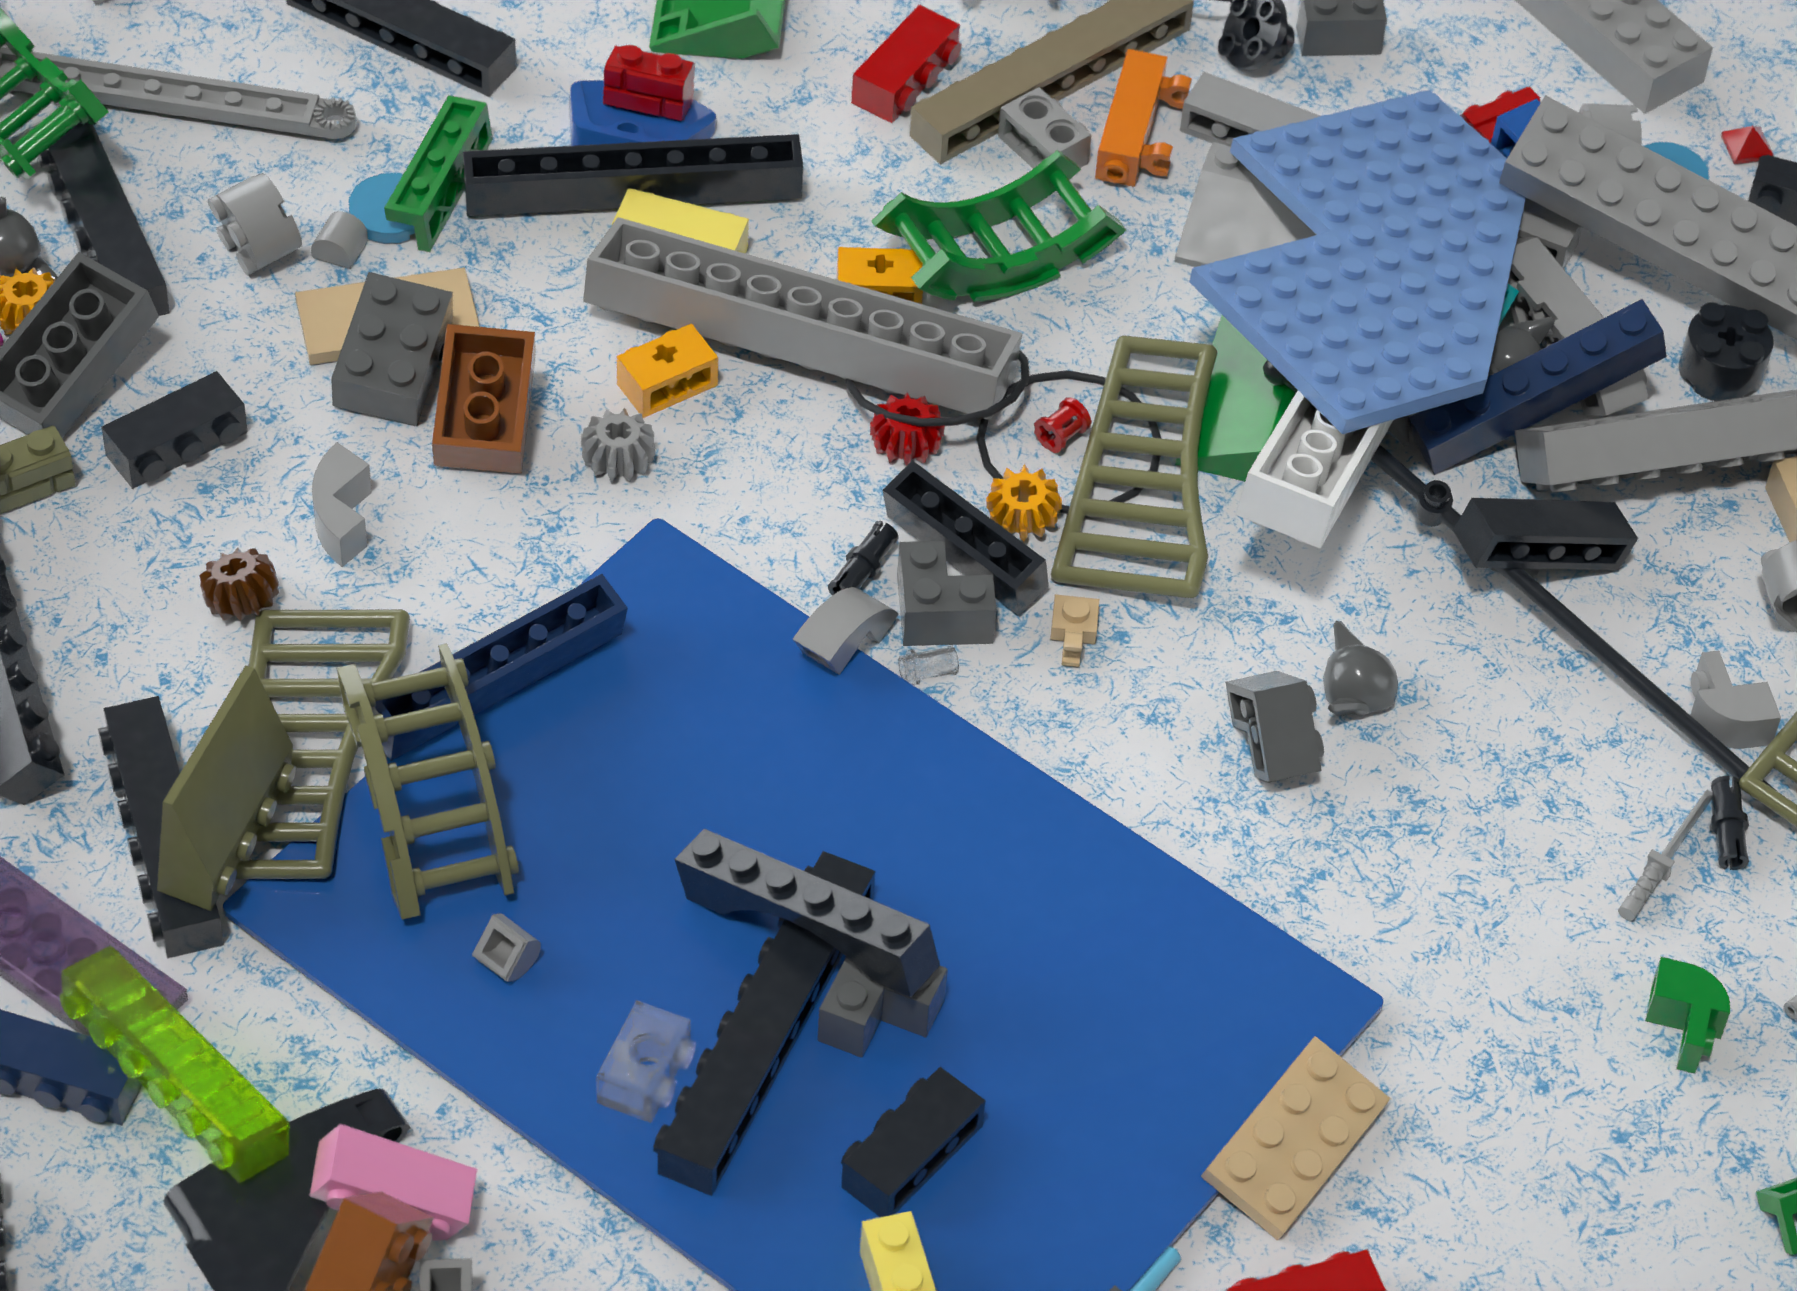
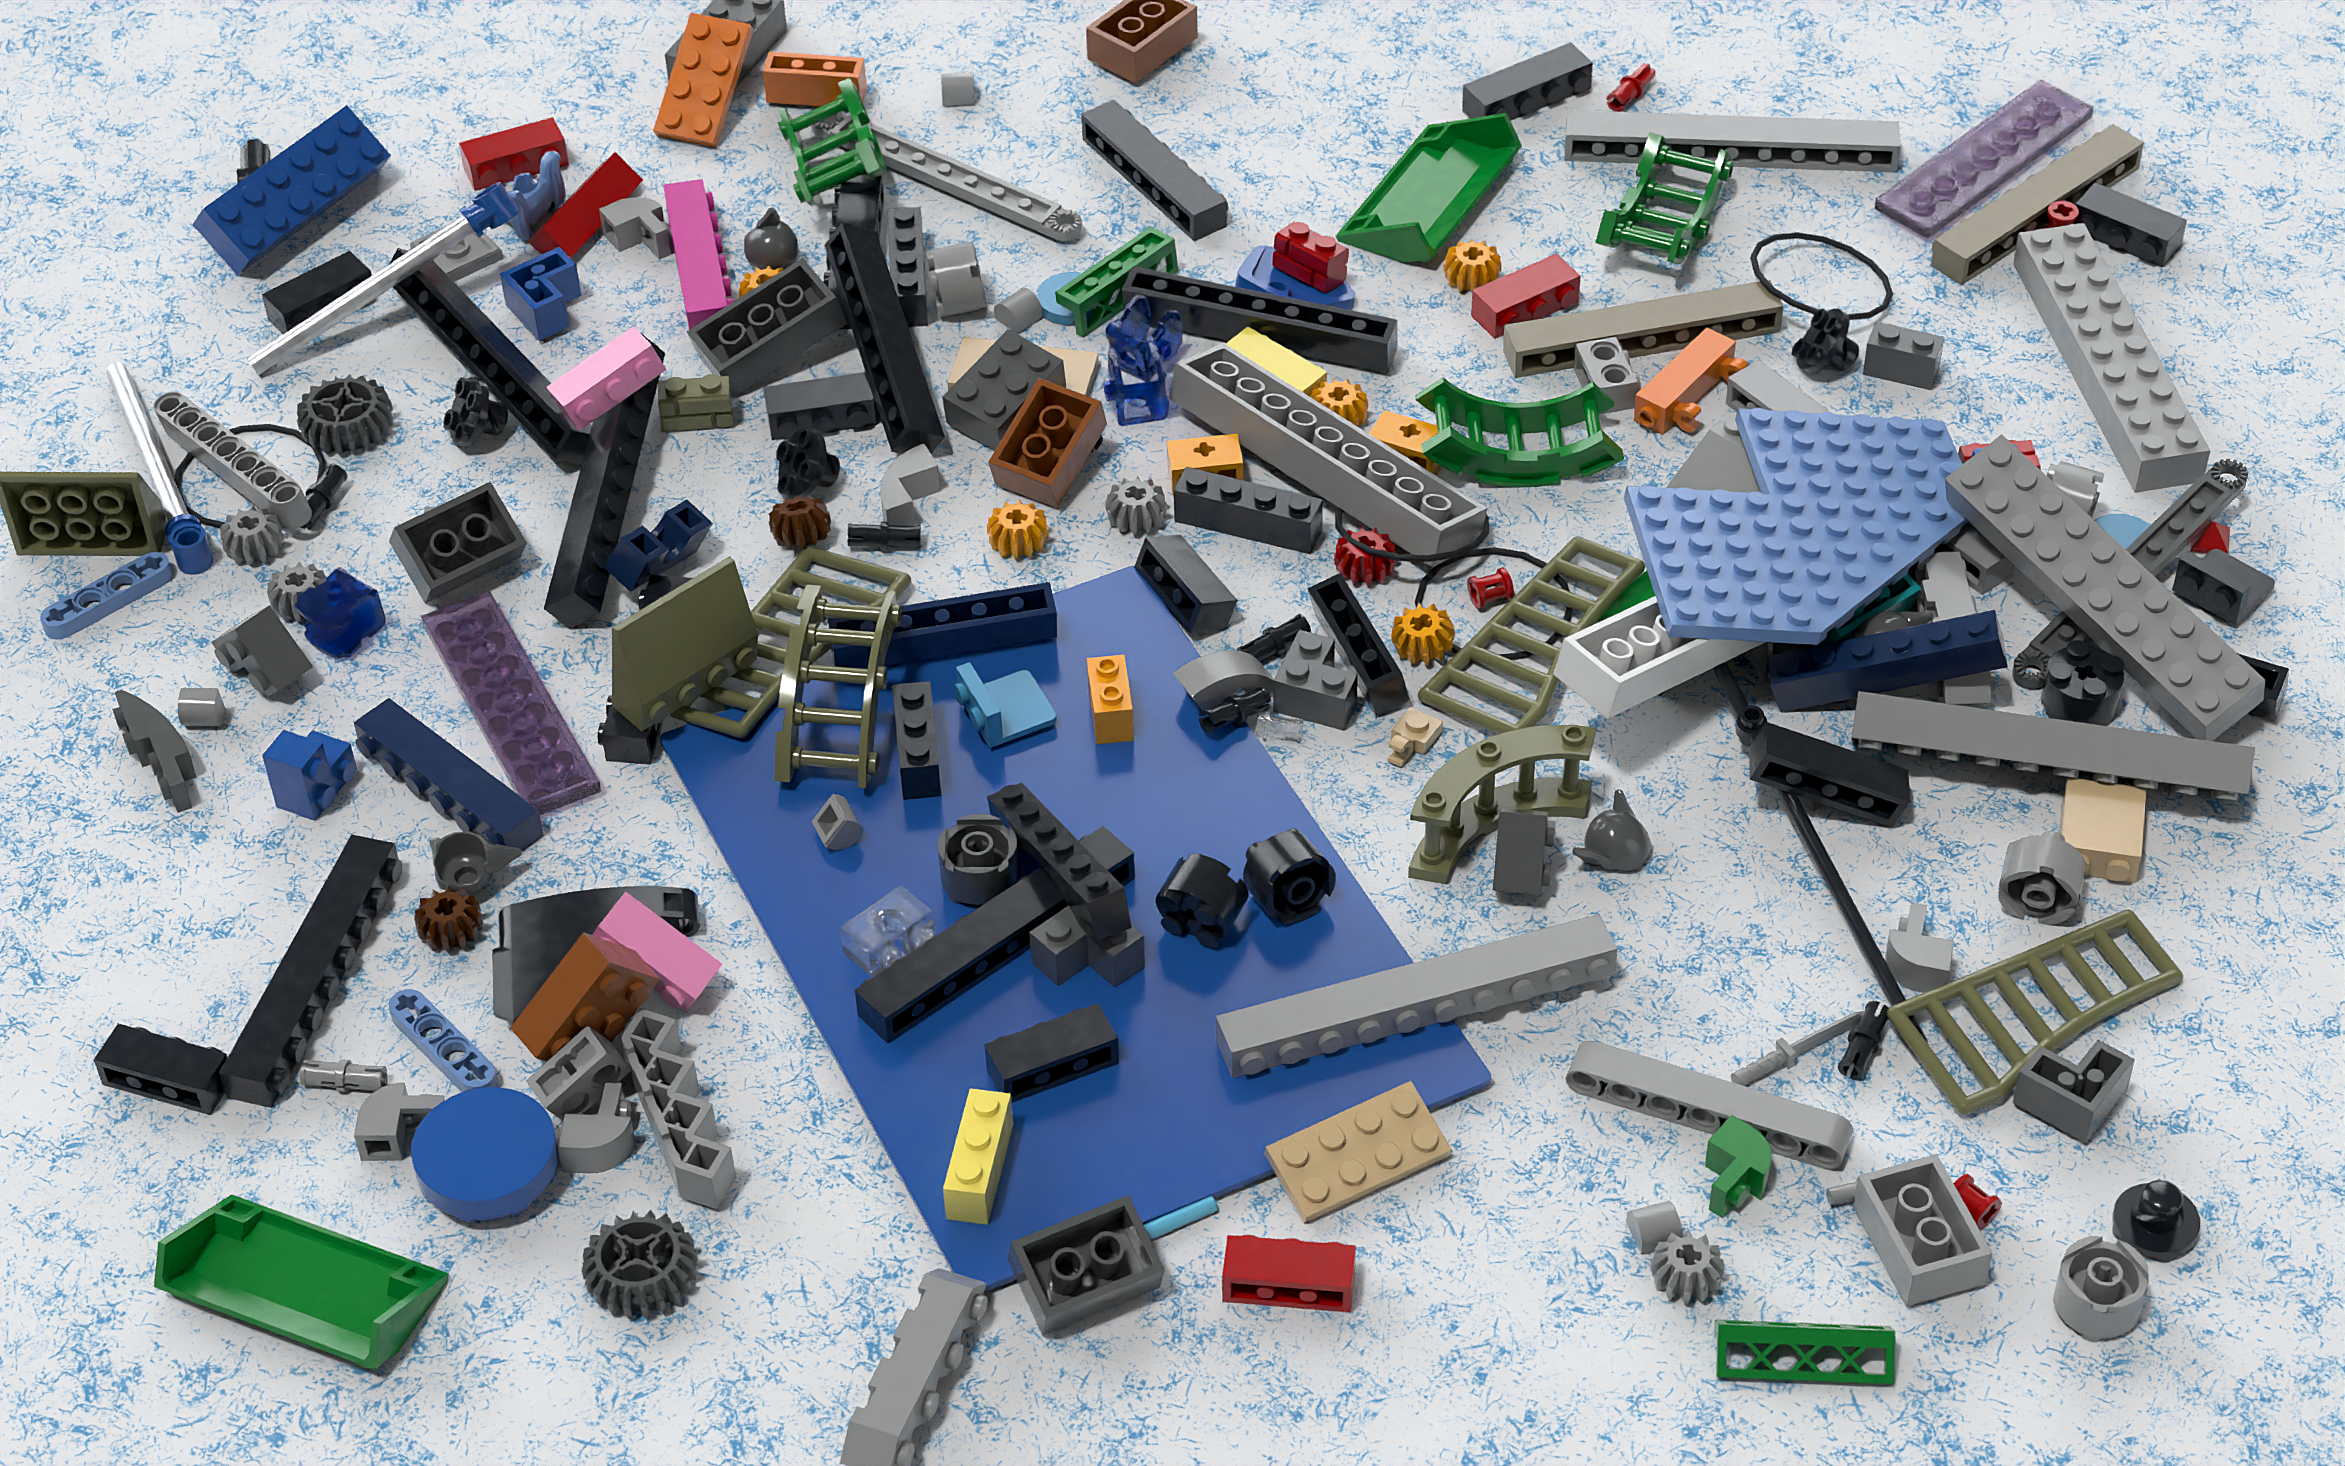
camera: 30 degrees right, 5 degrees down
clear neon green brick [59,945,289,1183] -> none
none -> reddish brown gear [414,886,483,954]
none -> dark grey piece [429,831,522,895]
none -> dark blue arch [604,500,713,592]
none -> black plate [776,427,840,498]
none -> black brick [824,222,945,454]
none -> black pin [847,521,921,550]
none -> brick [887,207,928,327]
none -> black brick [892,681,942,800]
none -> dark grey brick [938,814,1019,905]
none -> dark azure bracket [953,662,1057,748]
none -> light orange gear [987,500,1049,560]
none -> light orange brick [1087,655,1134,744]
none -> clear blue piece [1103,343,1170,426]
none -> clear blue piece [1105,295,1183,382]
none -> black brick [1134,534,1238,633]
none -> black brick [1156,854,1249,948]
none -> black brick [1173,467,1323,555]
none -> black pin [1199,687,1271,733]
none -> light grey brick [1216,914,1618,1078]
none -> black brick [1243,828,1336,924]
none -> light orange gear [1310,378,1368,427]
none -> olive fence [1408,724,1596,885]
none -> light orange gear [1443,239,1502,293]
none -> light grey beam [1565,1041,1853,1169]
none -> light grey brick [1626,1201,1682,1255]
none -> light grey gear [1650,1230,1725,1305]
none -> dark grey plate [2012,459,2248,688]

